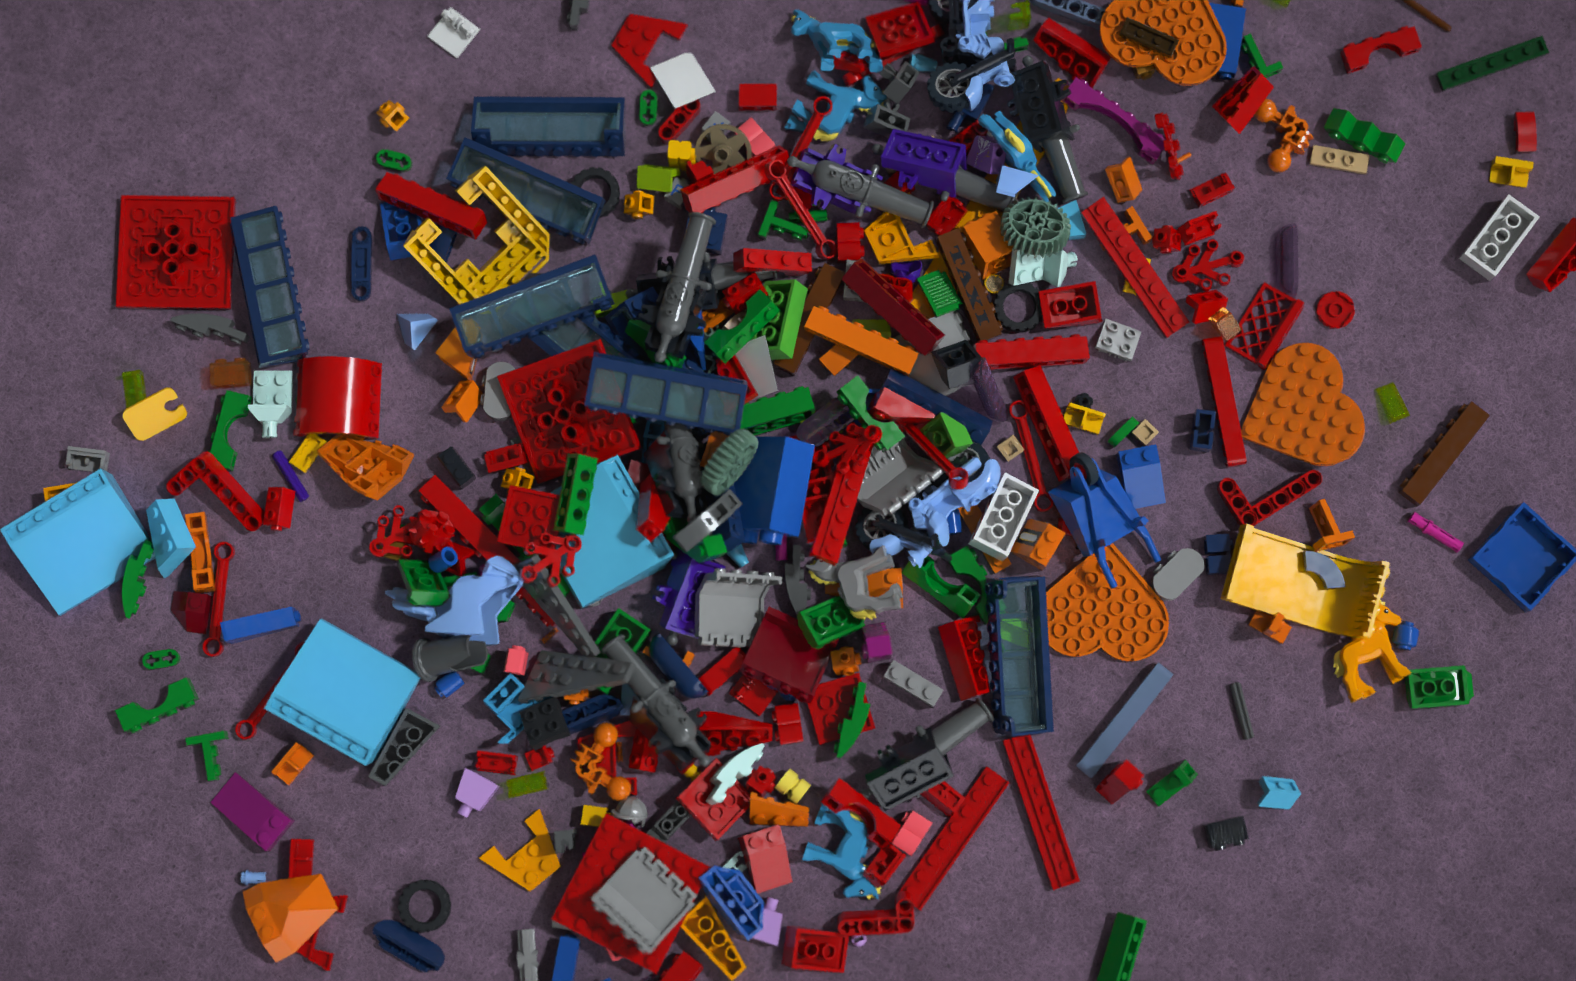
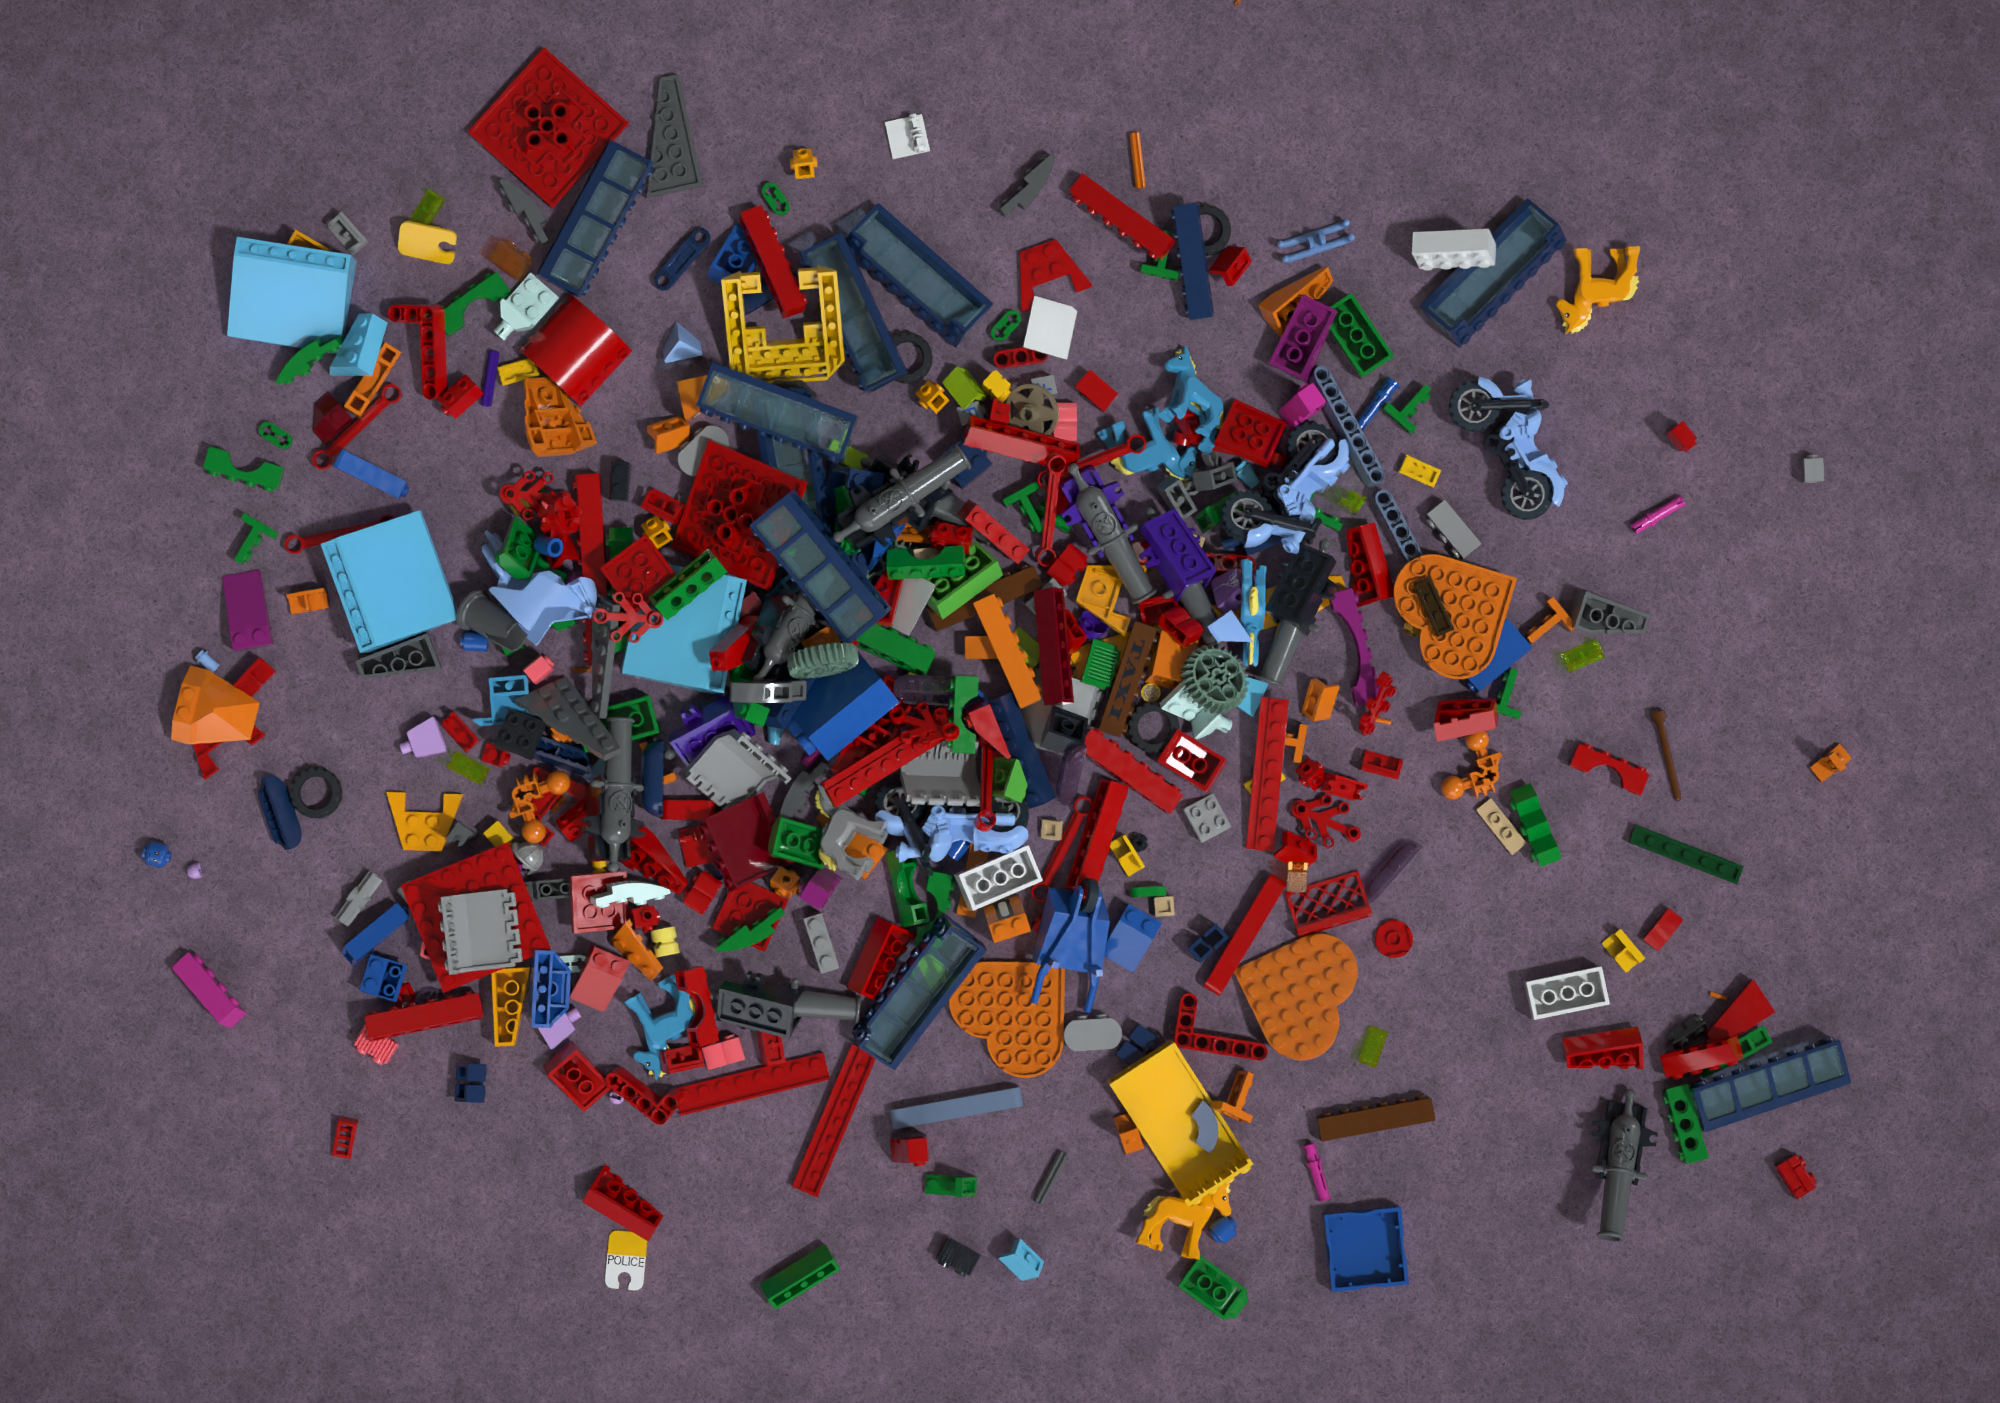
camera: 40 degrees right, 5 degrees up
none -> dark grey wing [647,74,703,199]
none -> red brick [1158,605,1204,647]
none -> green bracket [1194,490,1243,534]

